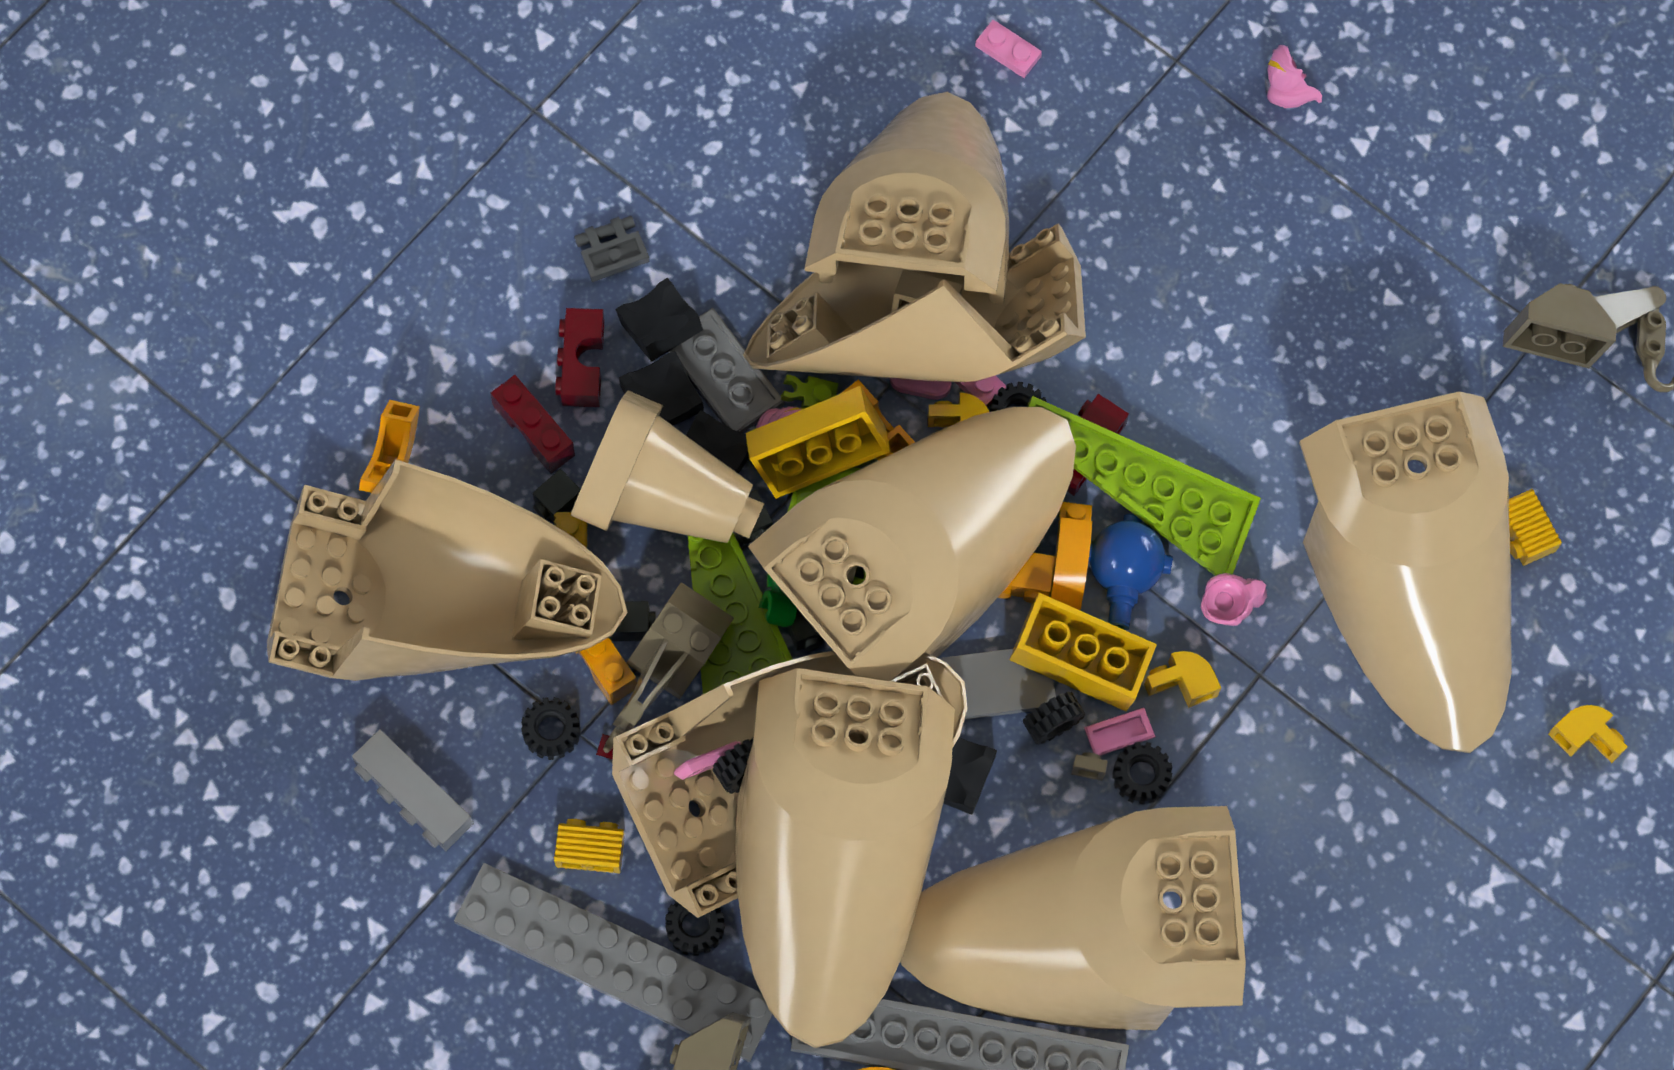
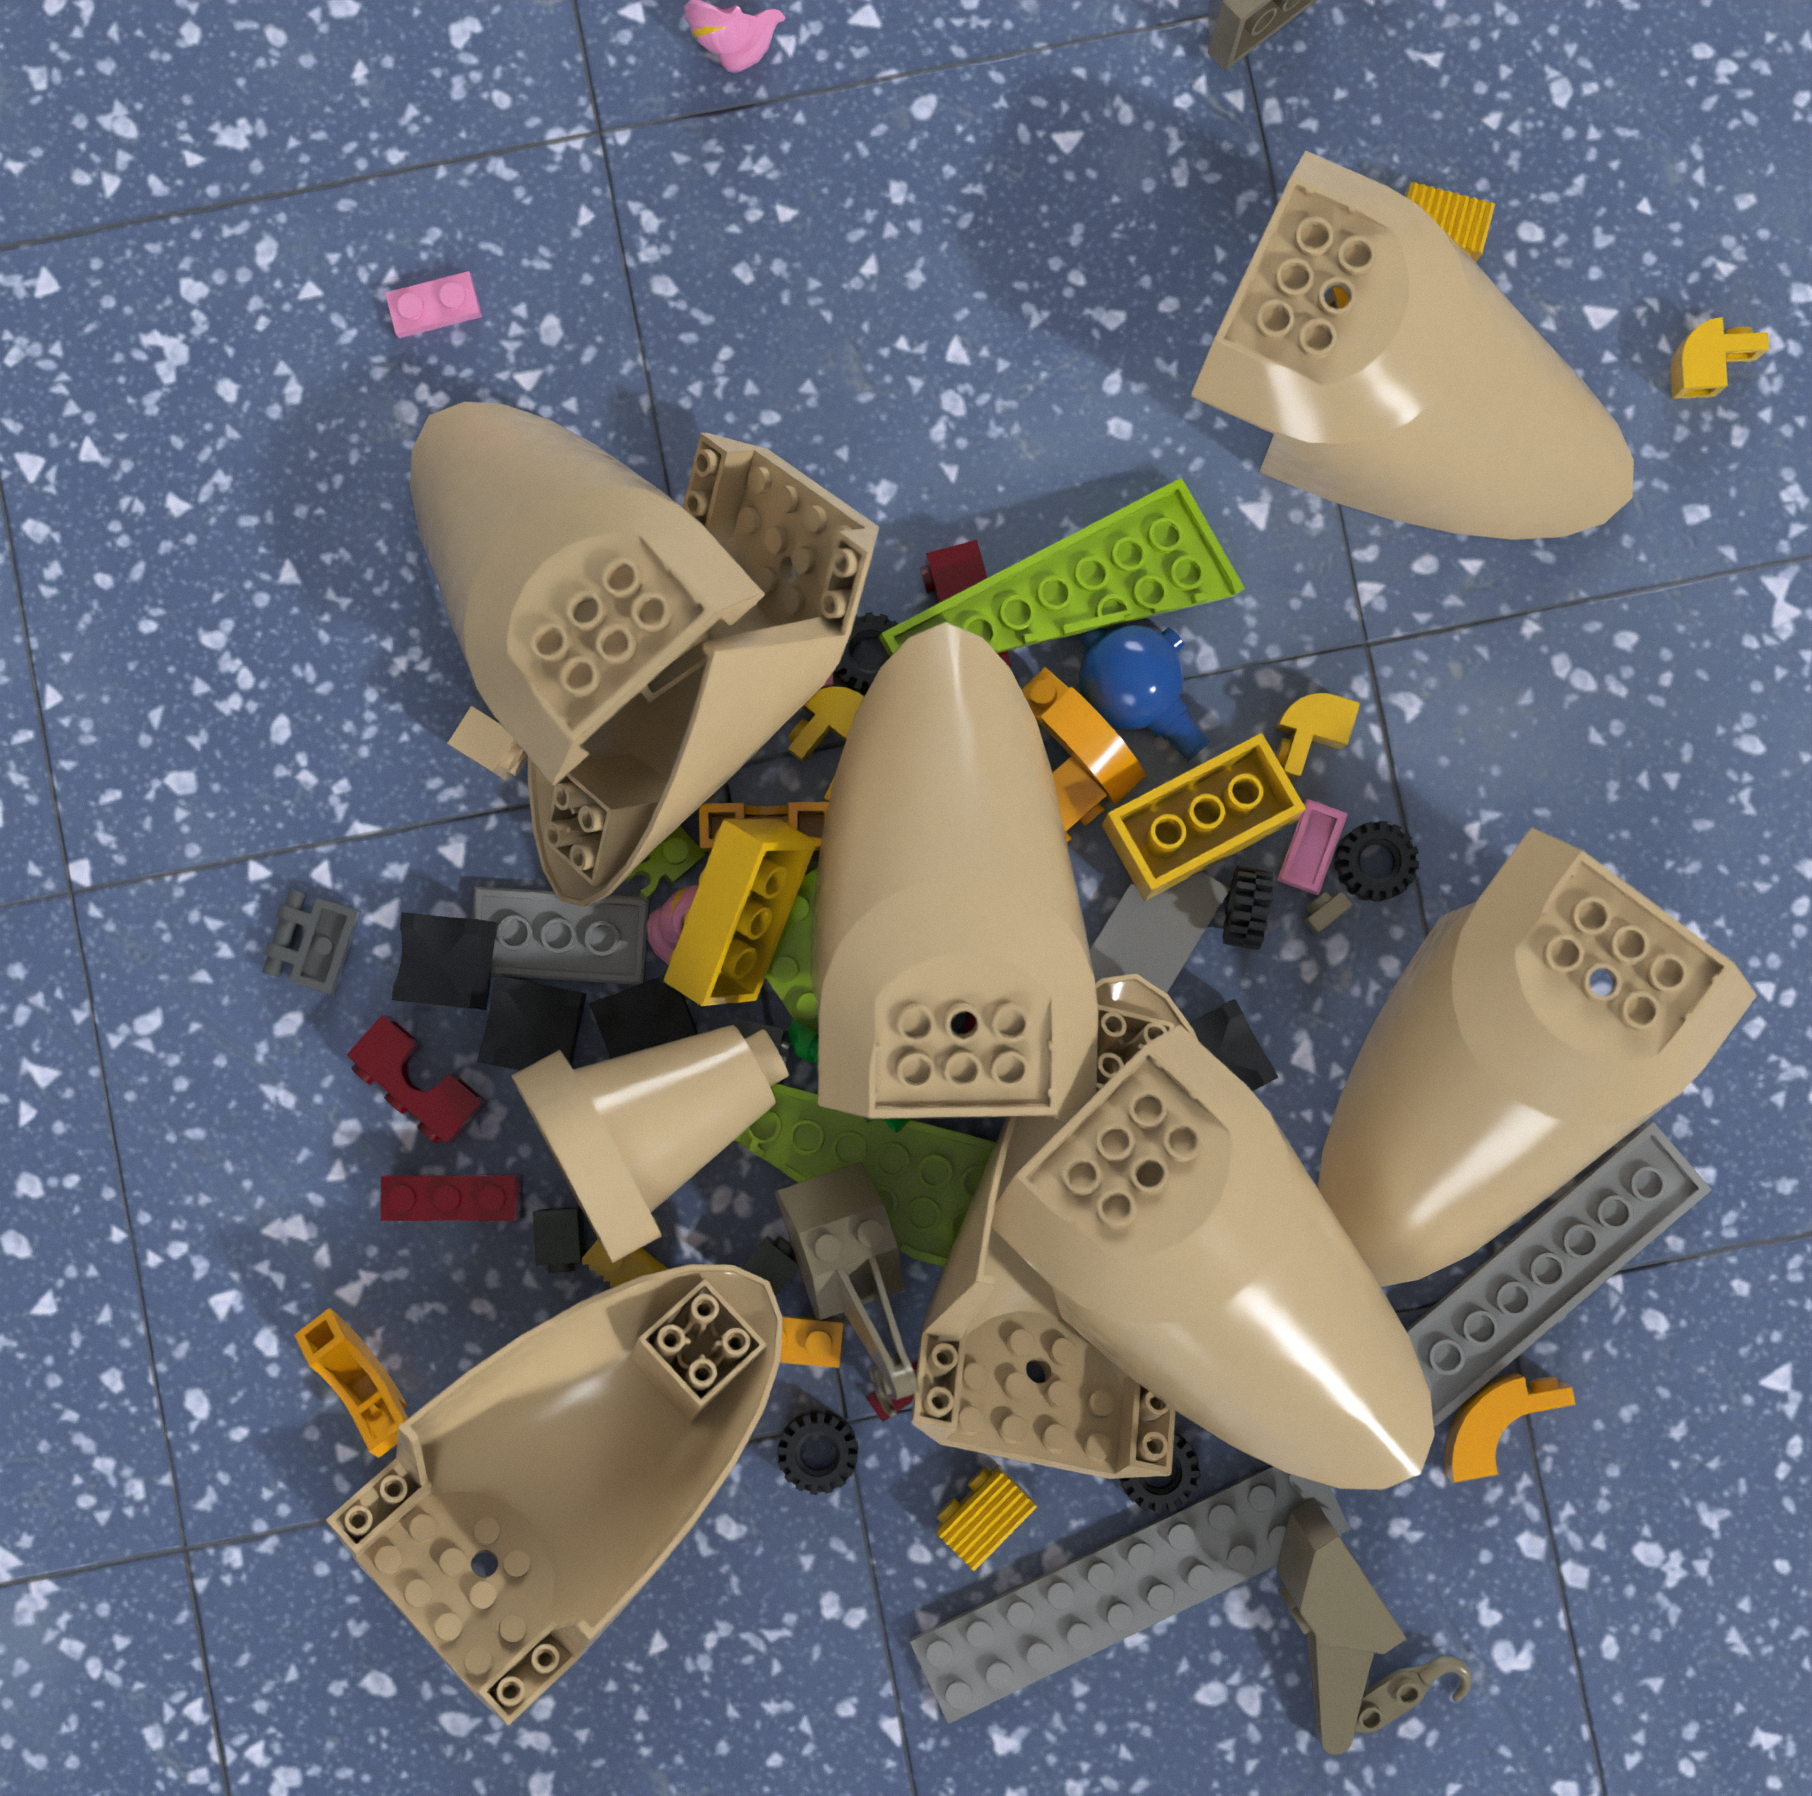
camera: 45 degrees left, 15 degrees up
light grey brick [352,729,473,851] -> none
bright pink tile [674,741,741,780] -> none
black tyre [713,737,754,794] -> none
bright pink hair [1200,573,1267,626] -> none
none -> tan piece [447,706,528,781]

